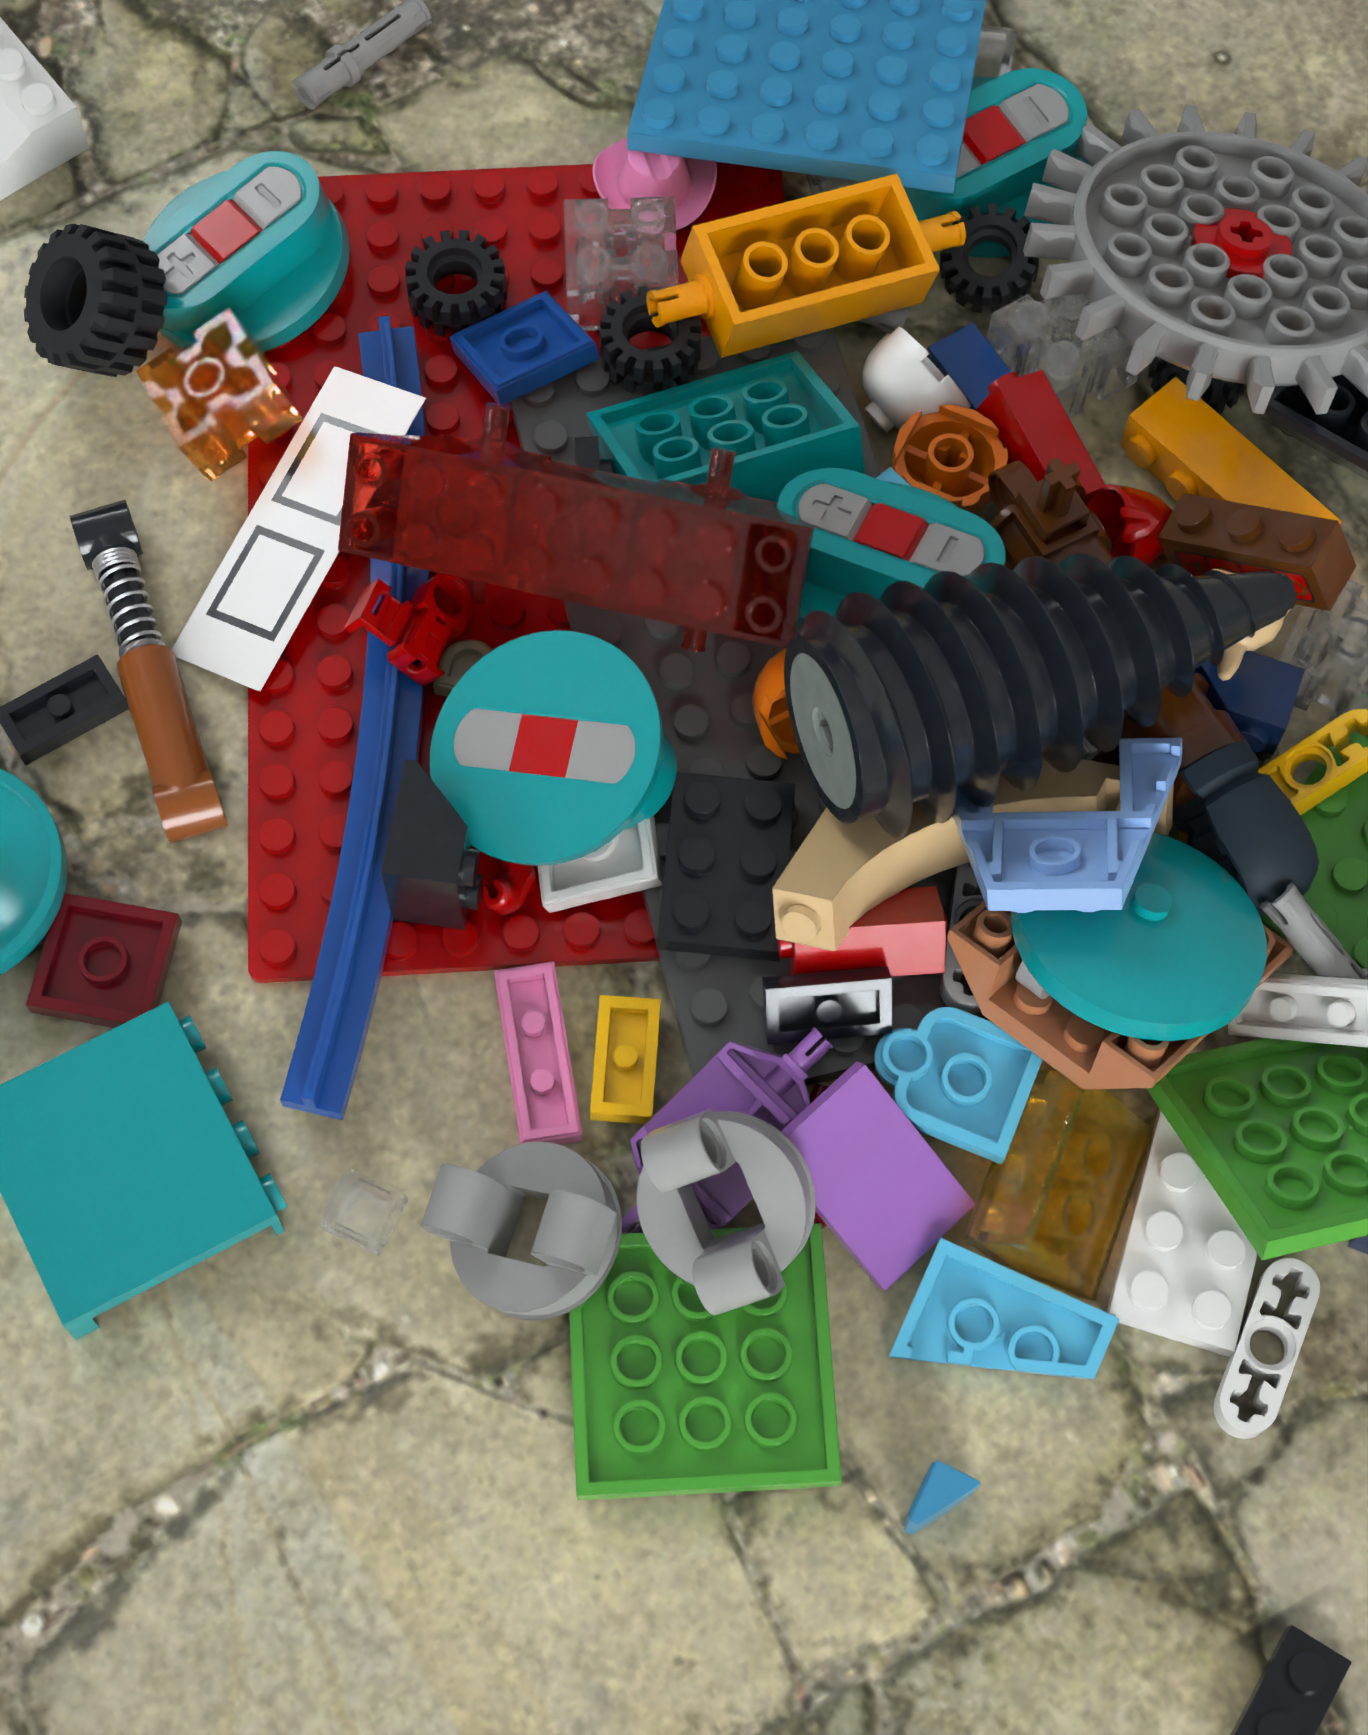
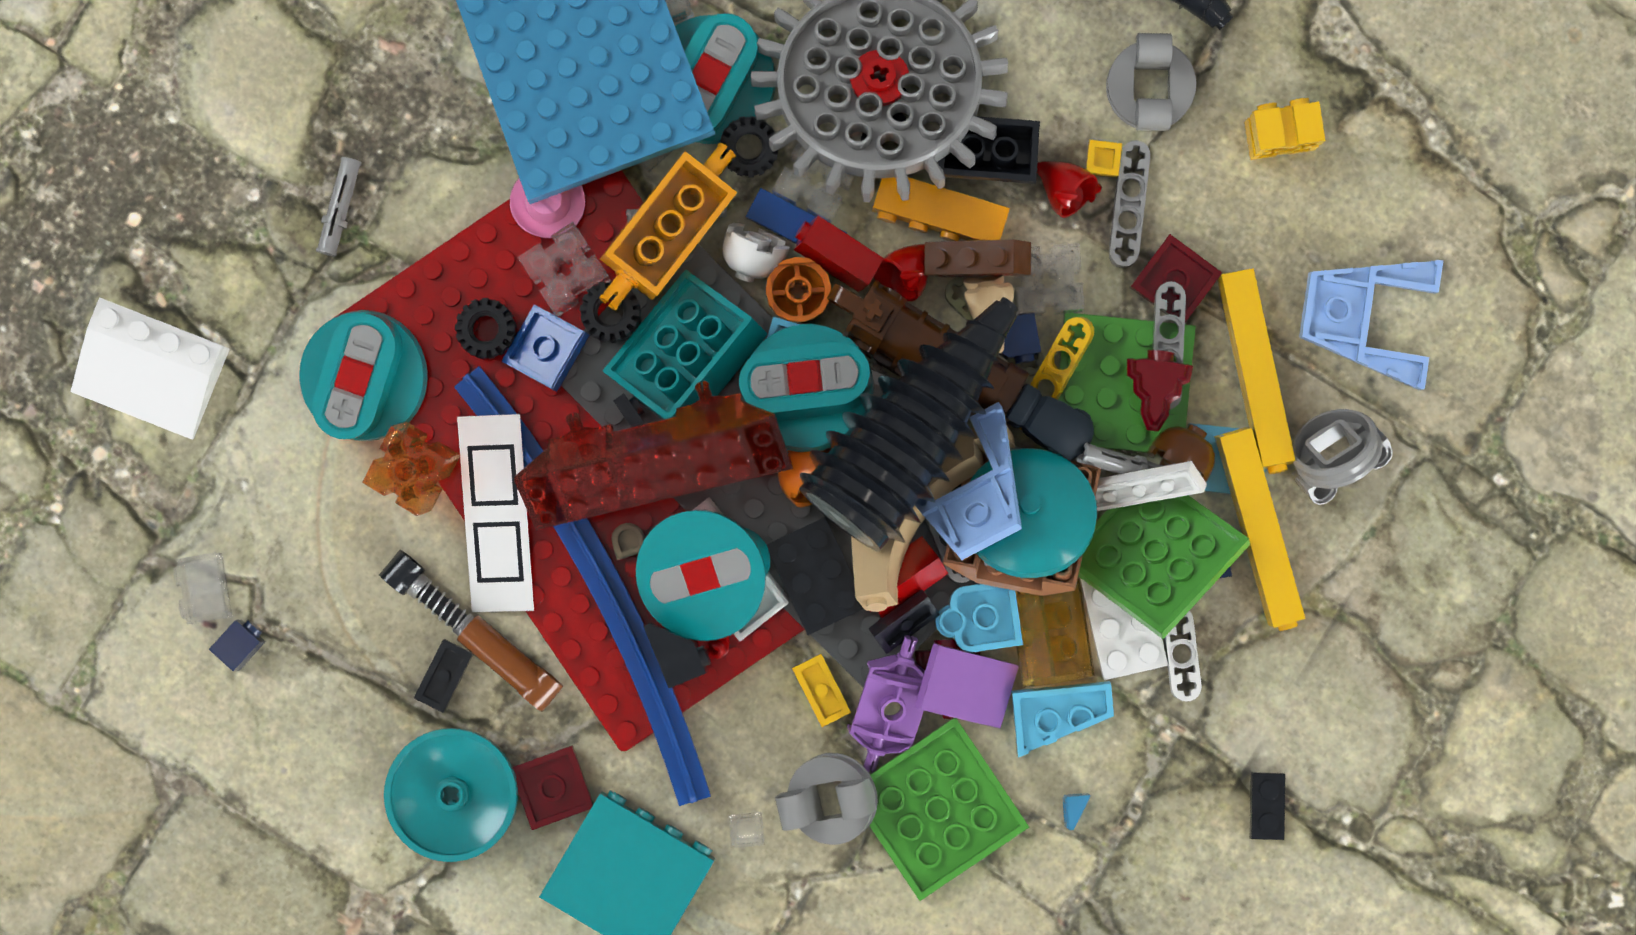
camera: 30 degrees left, 20 degrees up
black tyre [24,224,167,377] -> none
red piece [344,572,474,686] -> none
bright pink tile [494,961,583,1145] -> none
light grey piece [637,1109,816,1315] -> none

